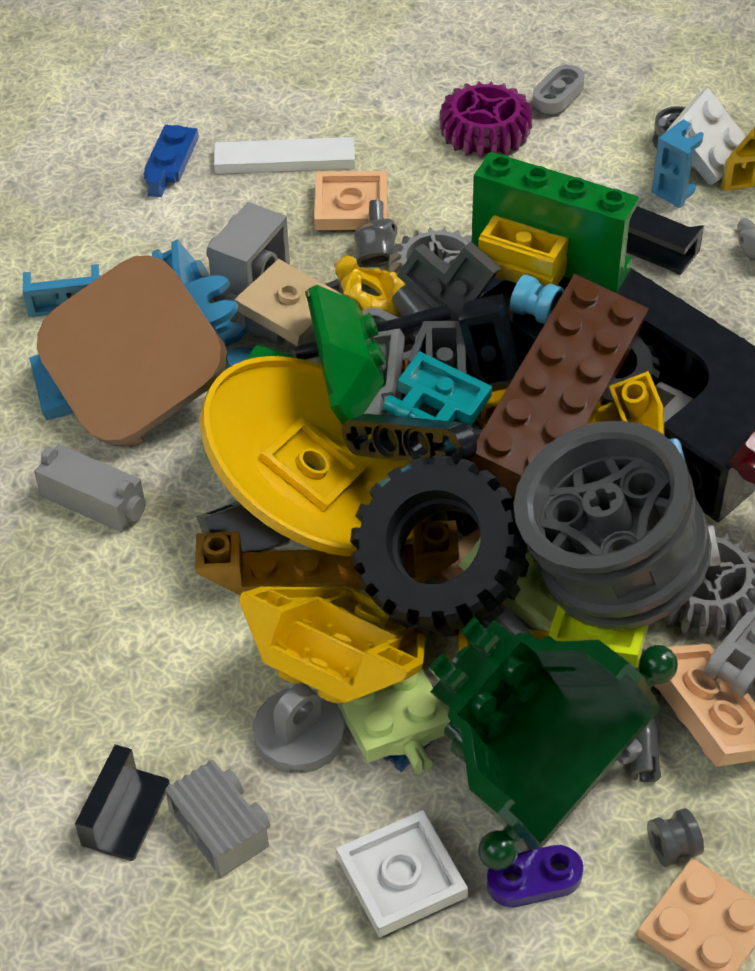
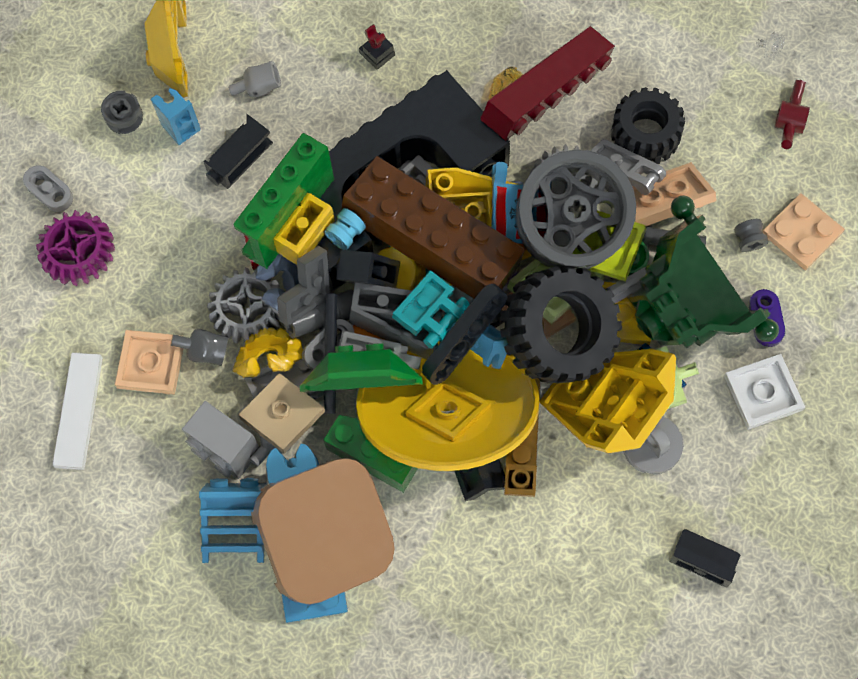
camera: 80 degrees left, 20 degrees up
dark azure hinge [22,264,101,317] -> none
light grey brick [34,443,146,532] -> none
blue hinge [144,124,199,198] -> none
light grey brick [165,760,270,878] -> none
white plate [667,88,746,185] -> none

